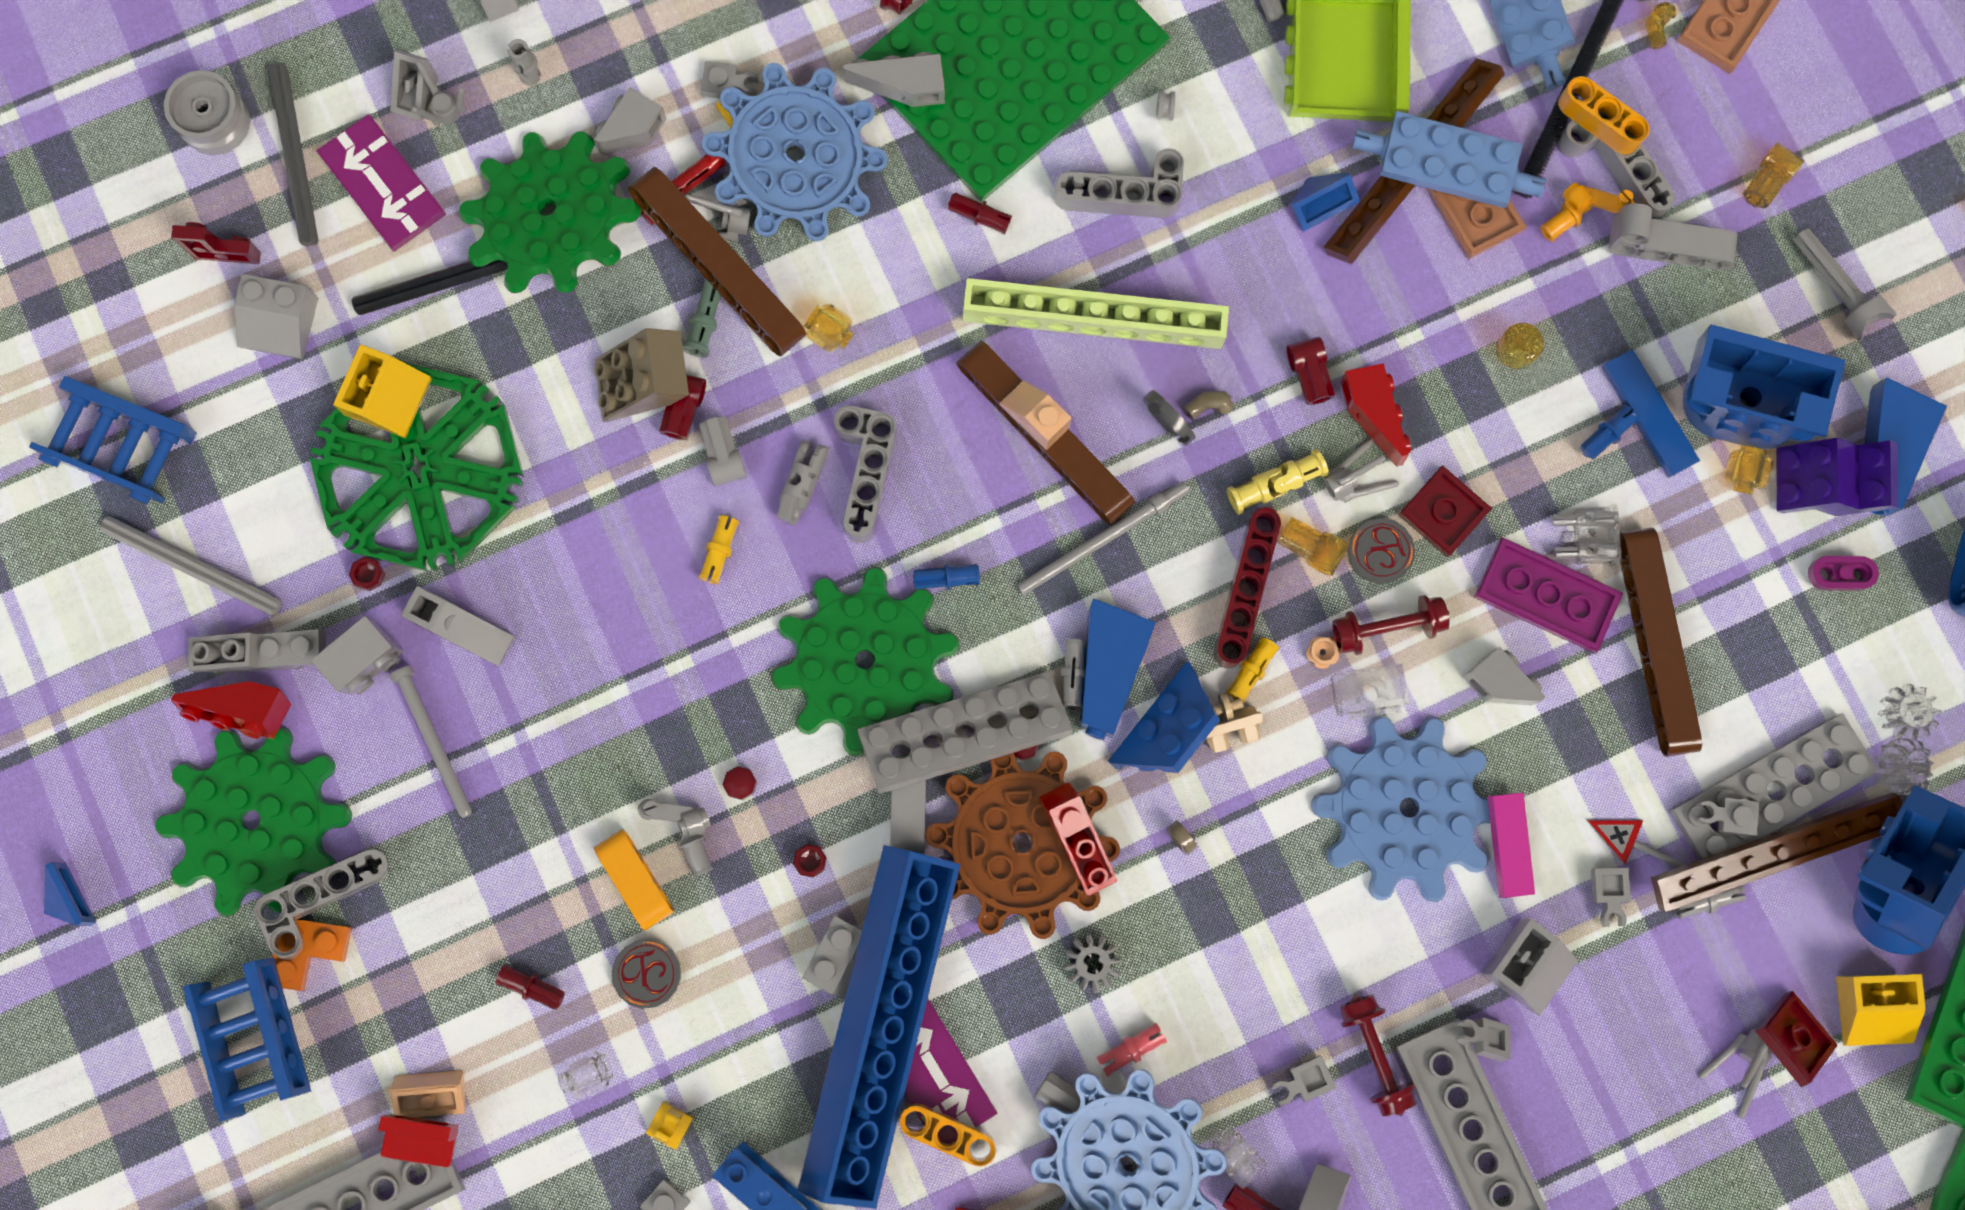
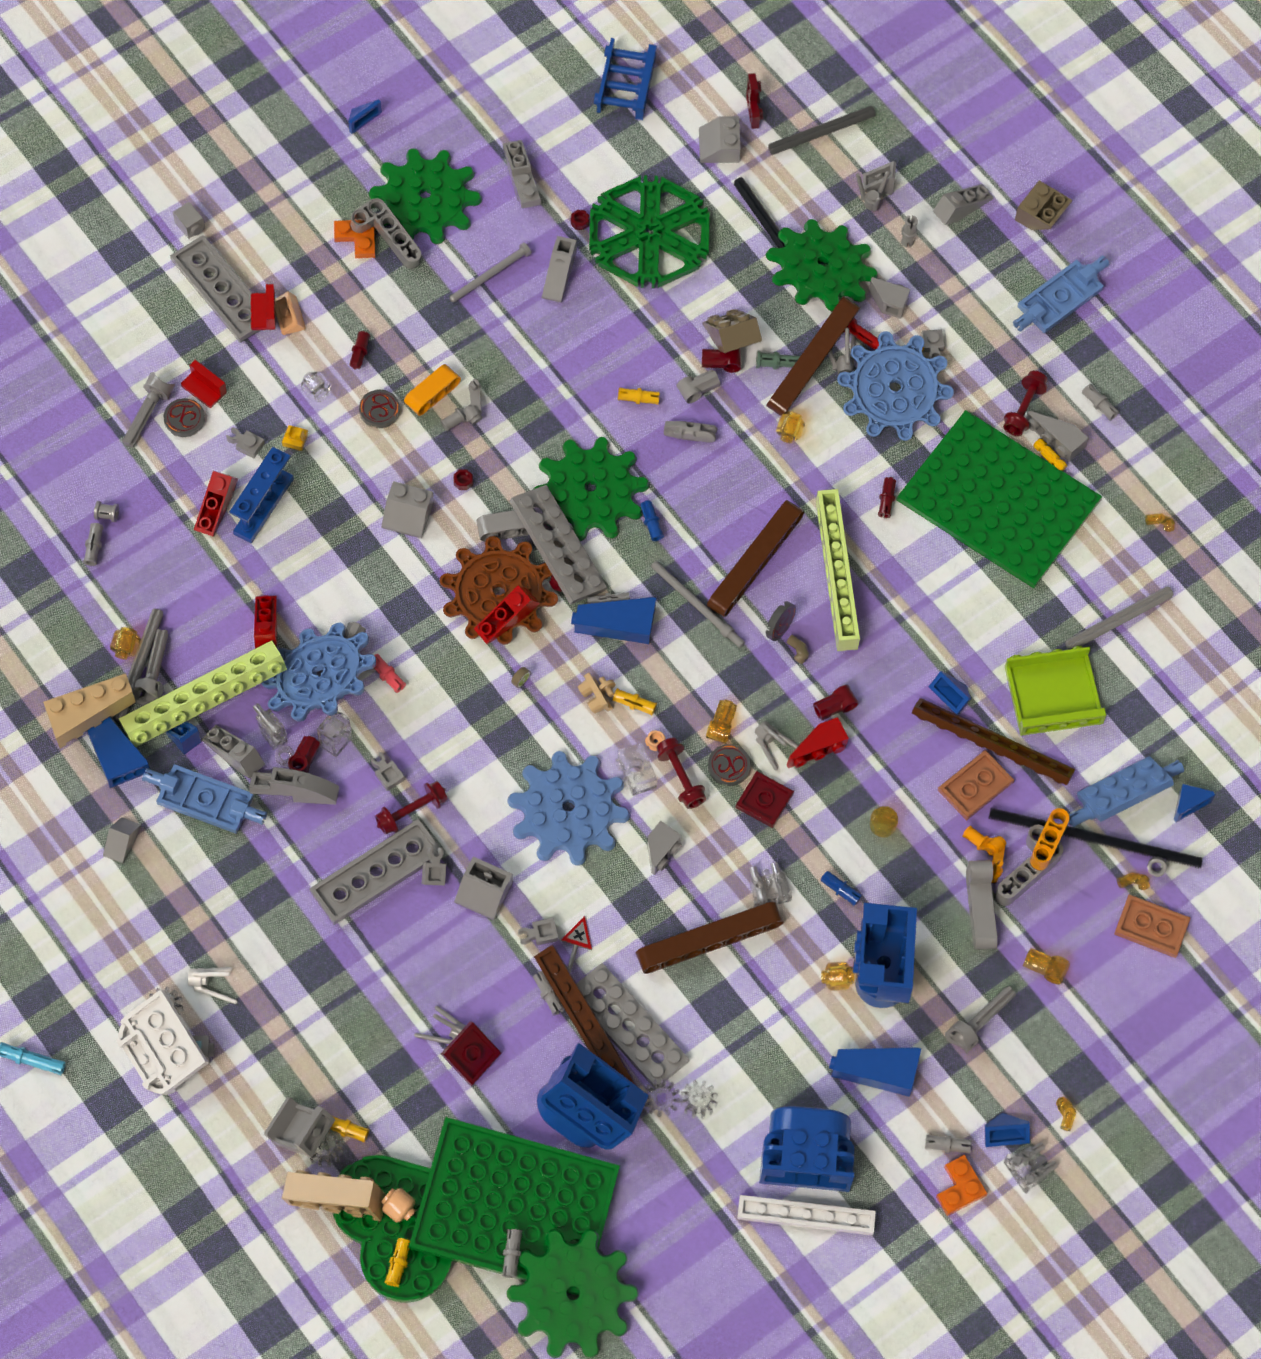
camera: 80 degrees right, 15 degrees down
light grey axle [99,516,282,616] -> none
light grey wheel [163,70,251,155] -> none
red slope [171,681,292,739] -> none
blue fence [183,957,312,1122] -> none
light grey slope [310,616,404,695] -> none
magenta tile [316,114,447,252] -> none
yellow slope [333,344,432,439] -> none
dark red tile [723,766,757,801] -> none
blue brick [797,845,960,1209] -> none
light grey beam [834,405,897,543] -> none
light grey slope [843,52,945,107] -> none
light orange beam [900,1103,996,1167] -> none
magenta tile [904,999,998,1151] -> none
light nougat slope [1000,381,1072,450] -> none
light grey beam [1054,148,1184,218] -> none
light grey gear [1063,934,1122,993] -> none
blue wing [1108,662,1220,773] -> none
light grey bush [1156,90,1175,121] -> none
dark red beam [1214,507,1281,668] -> none
light yellow piece [1227,449,1329,515] -> none
medium blue plate [1352,111,1546,208] -> none
magenta tile [1473,537,1623,654] -> none
dark pink tile [1487,793,1535,898] -> none
blue tile [1602,349,1700,478] -> none
light grey plate [1695,797,1759,836] -> none
dark purple bracket [1776,437,1898,516] -> none
magenta plate [1808,556,1879,591] -> none
yellow slope [1836,974,1926,1046] -> none

